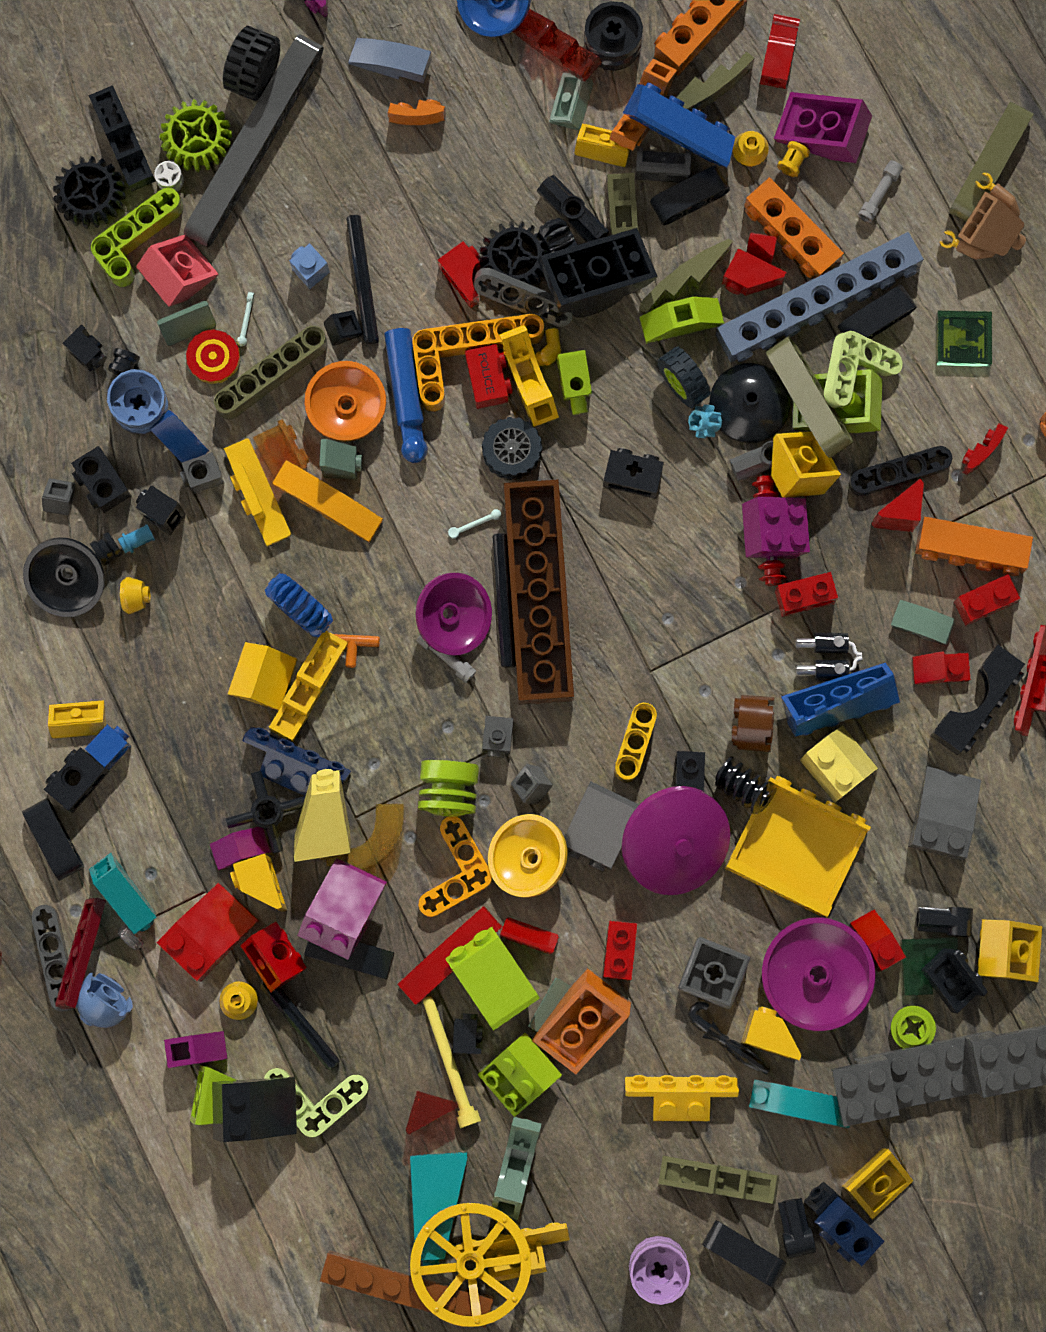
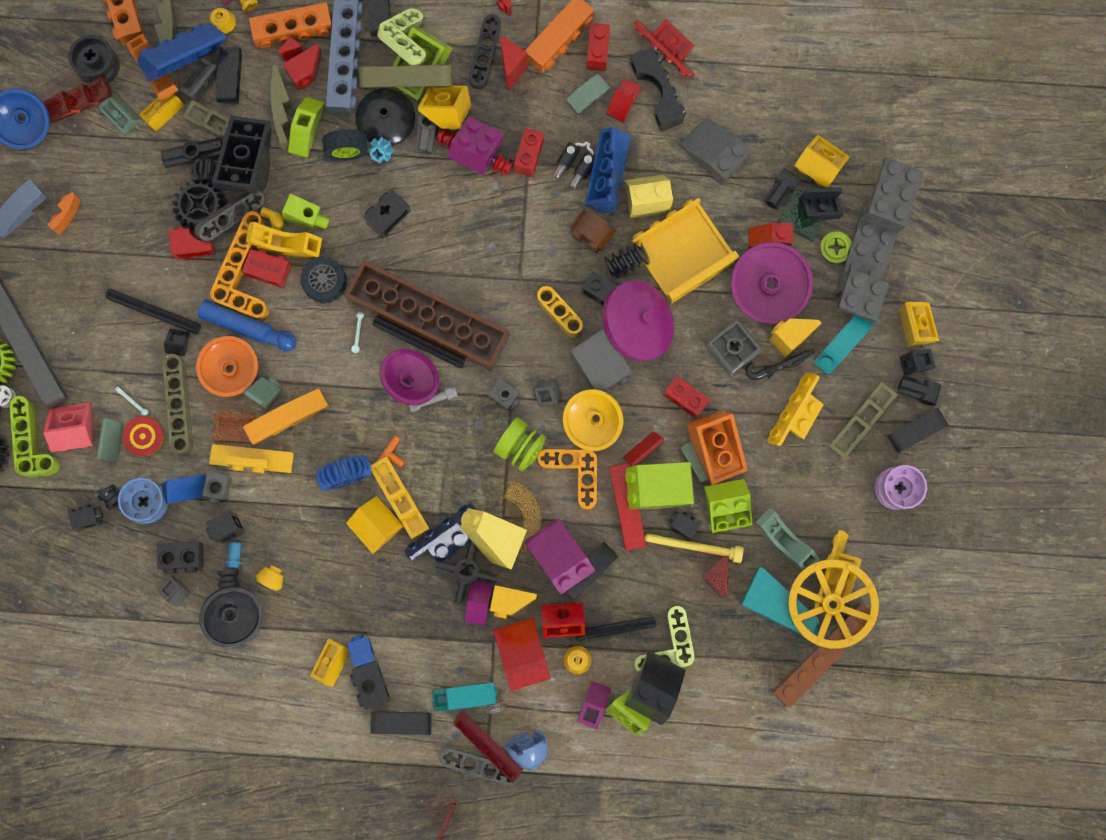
camera: 65 degrees left, 0 degrees up
medium blue brick [289,243,330,289] -> none
dark blue brick [815,1196,885,1267] -> none

